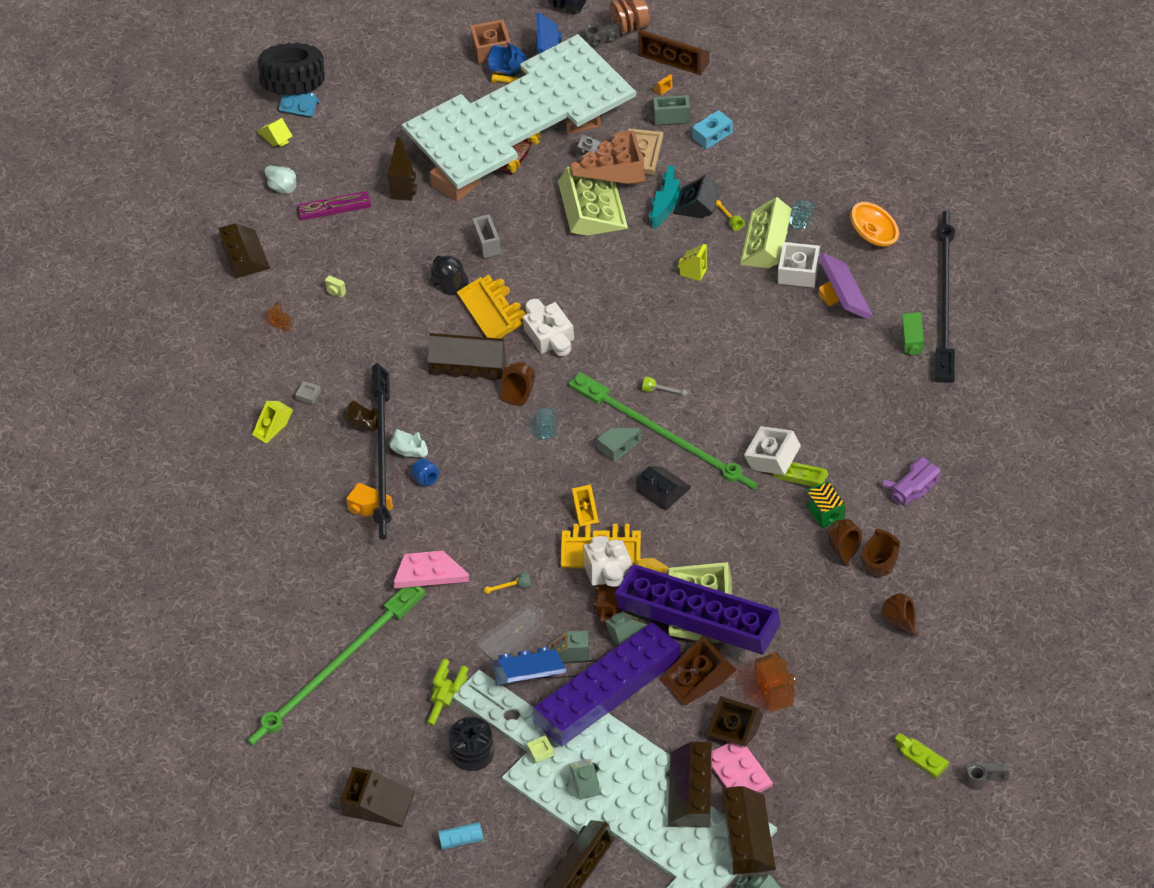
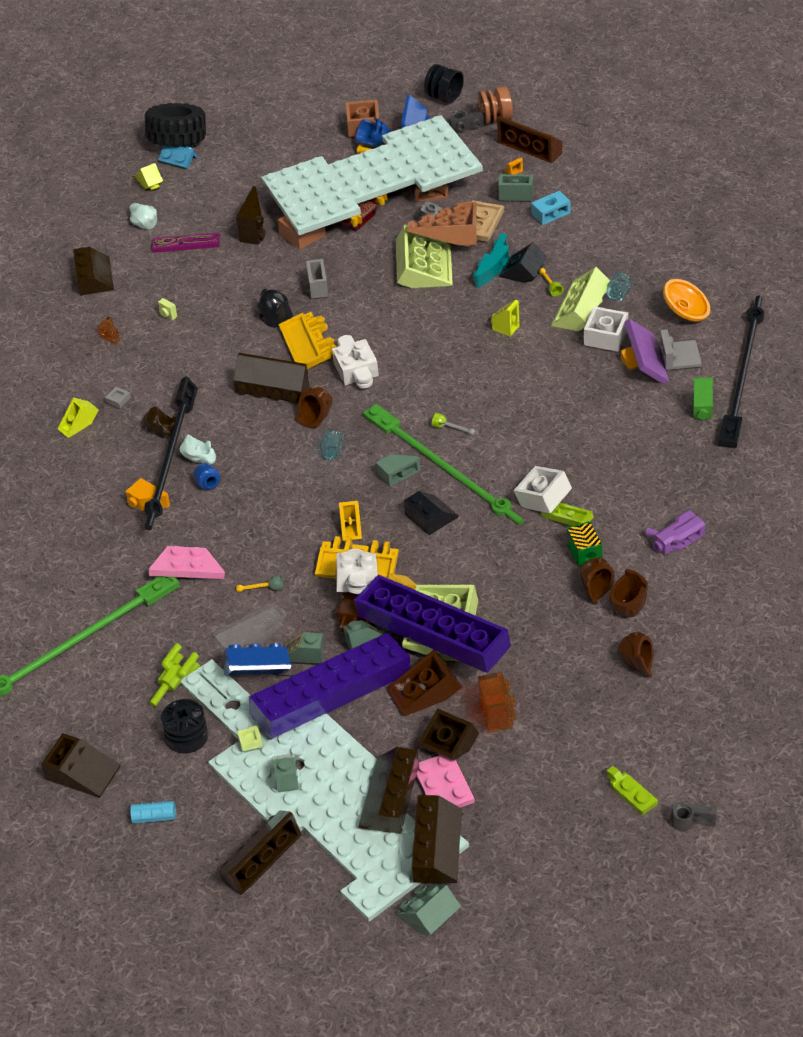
camera: 10 degrees right, 5 degrees down
none -> light grey bracket [660,329,701,370]

